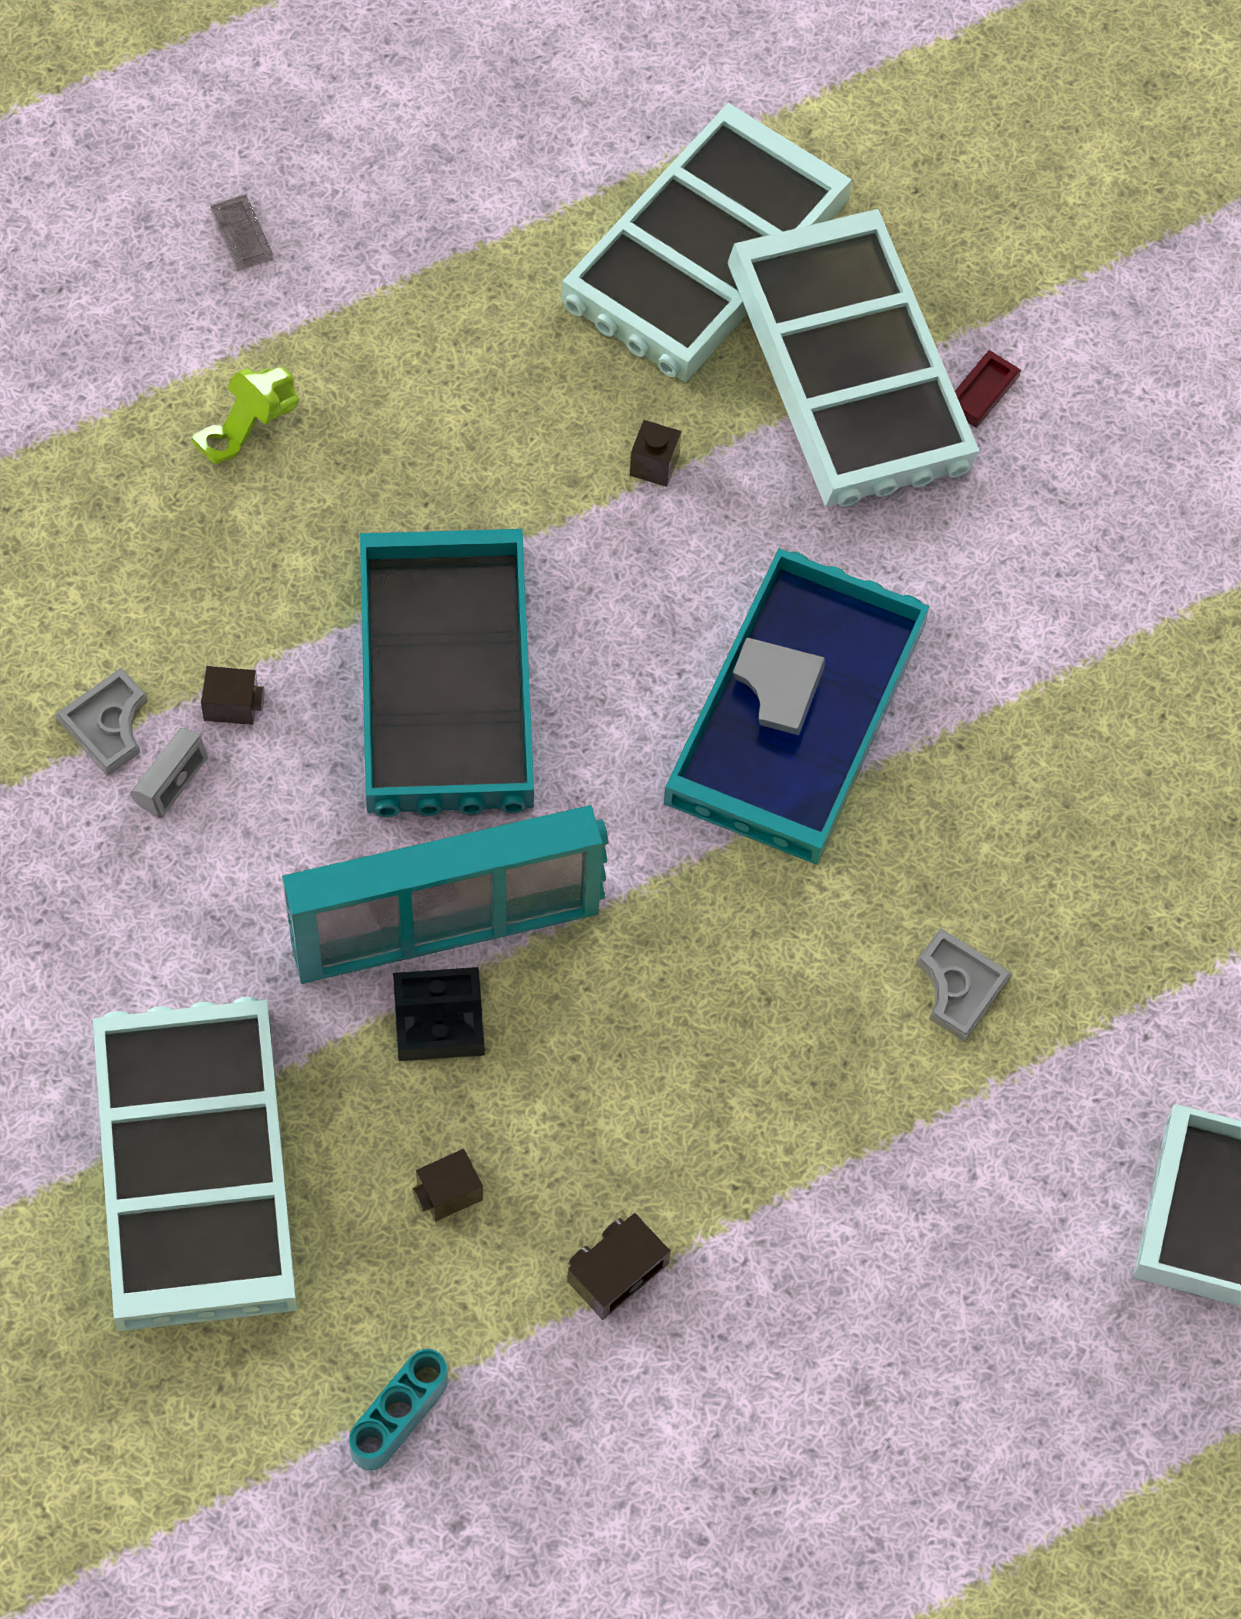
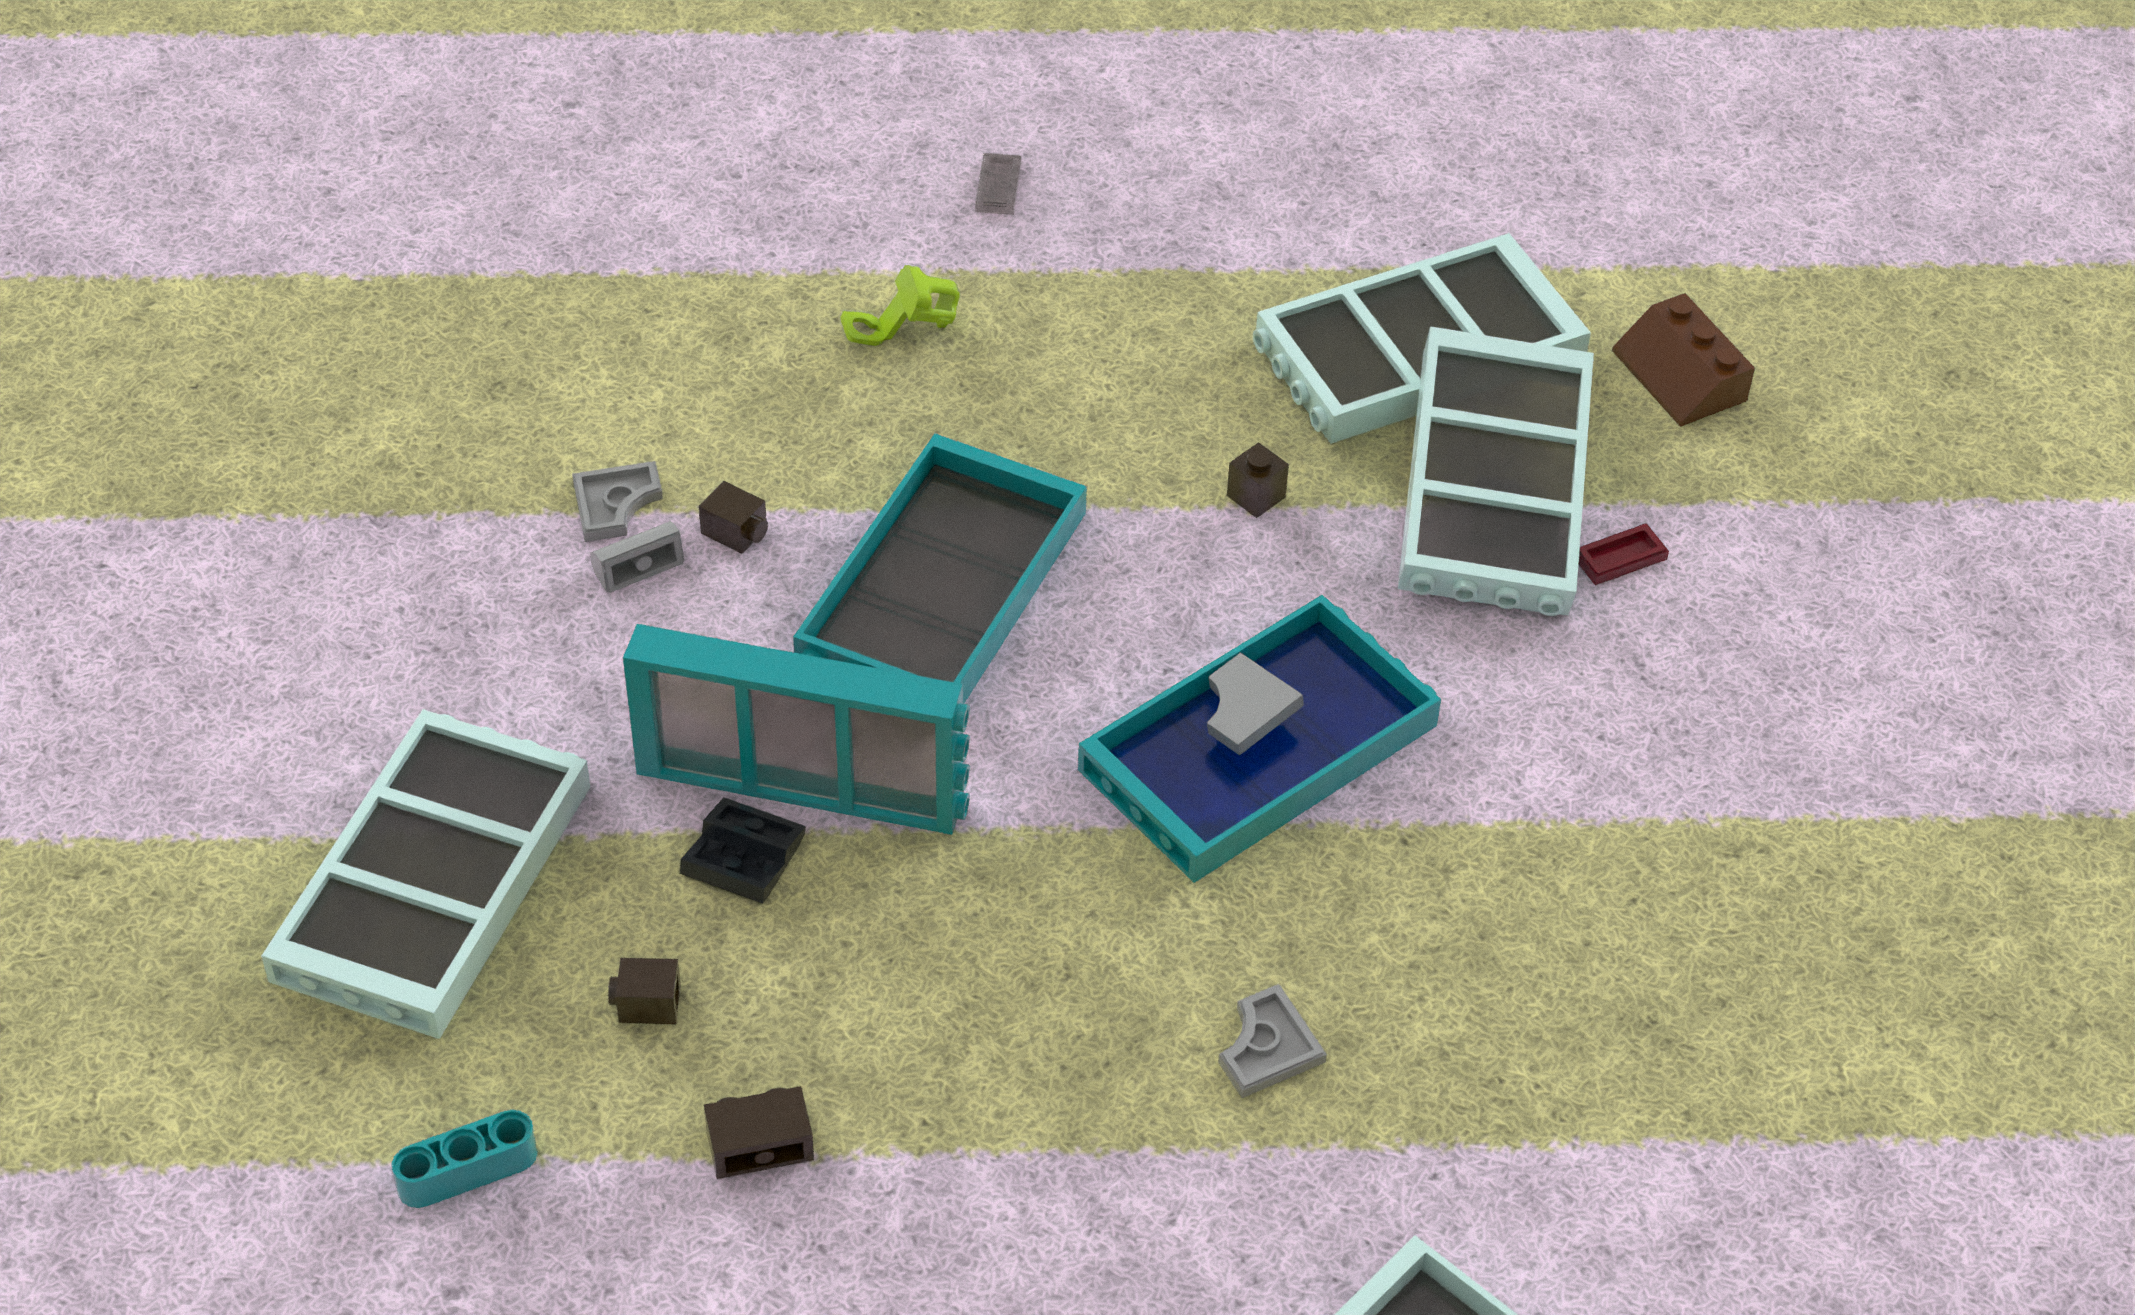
camera: 30 degrees right, 15 degrees down
none -> reddish brown slope [1612,293,1755,427]

